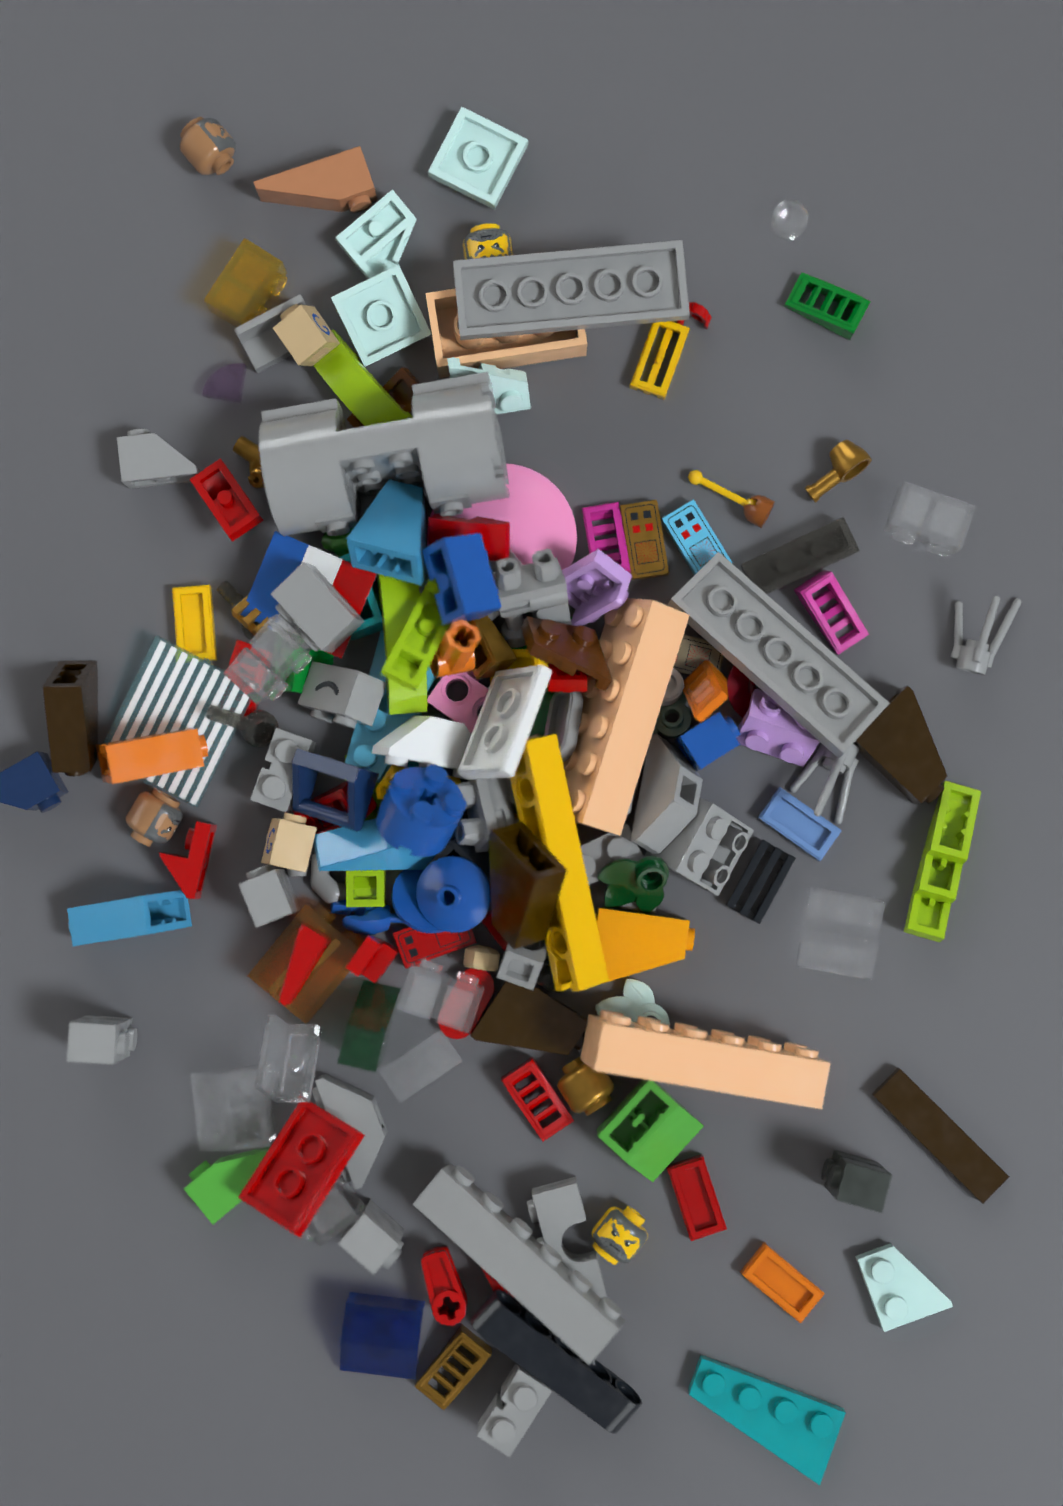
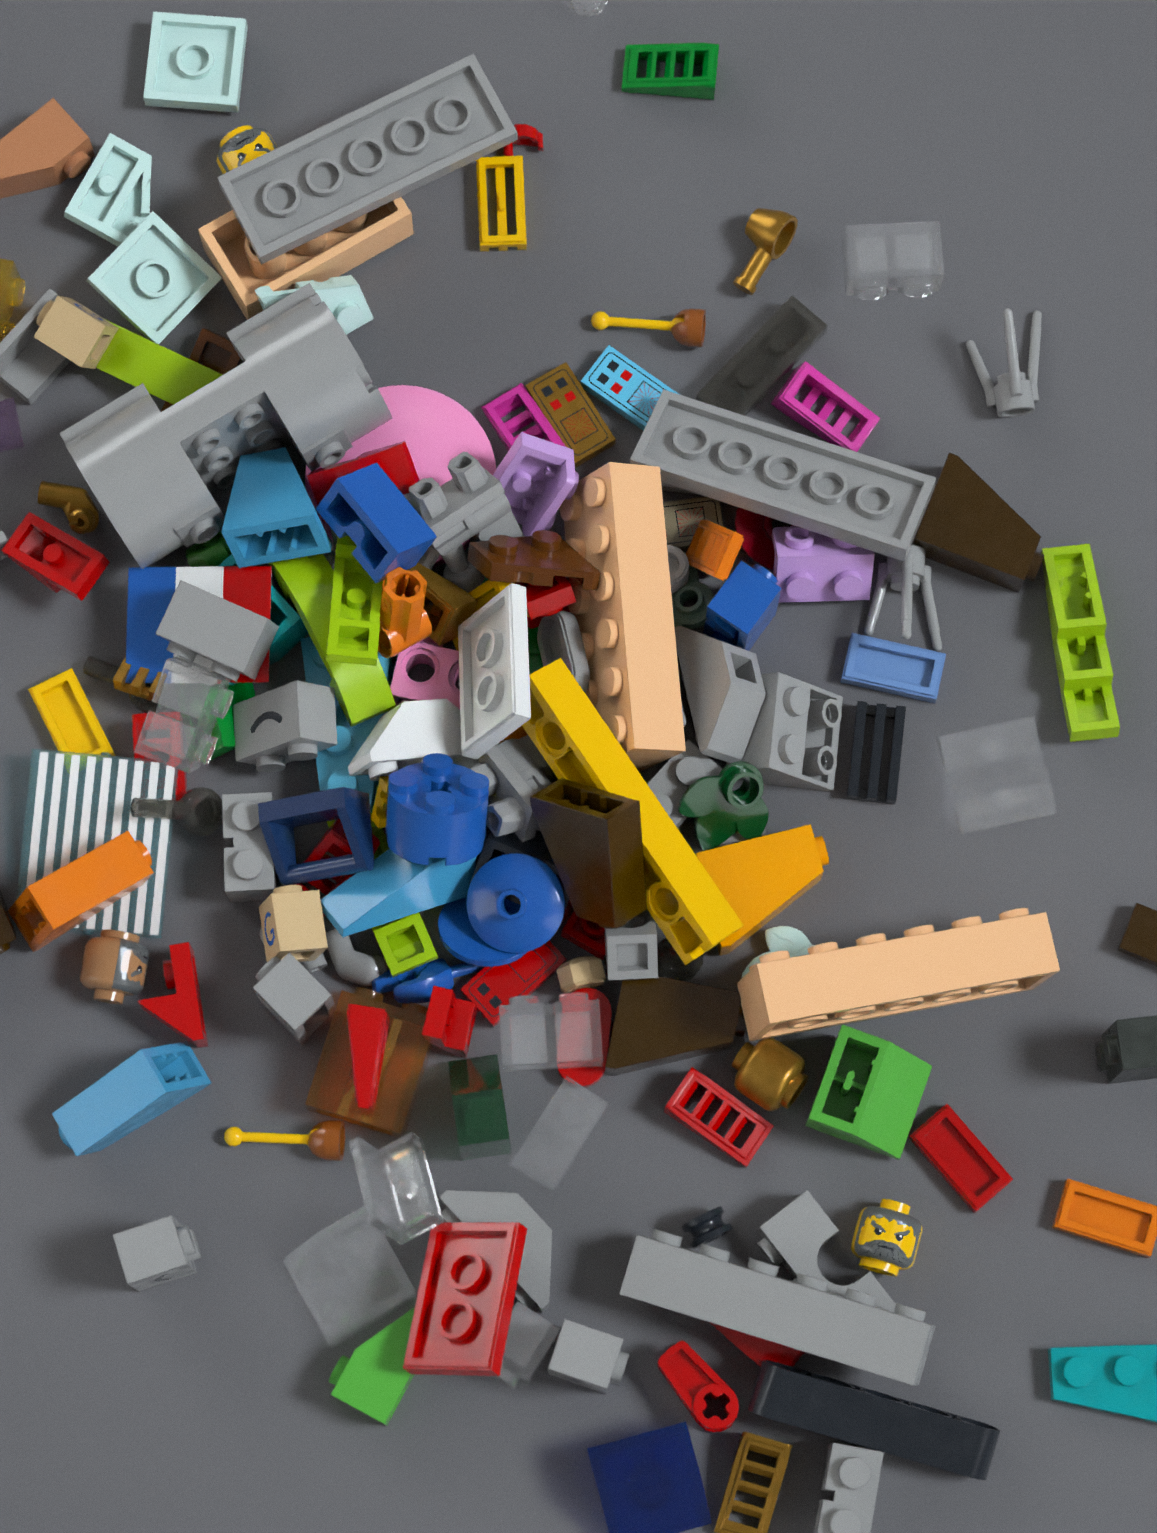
camera: 20 degrees left, 10 degrees down
none -> hinge [224,1120,346,1161]
none -> black bush [682,1206,733,1249]

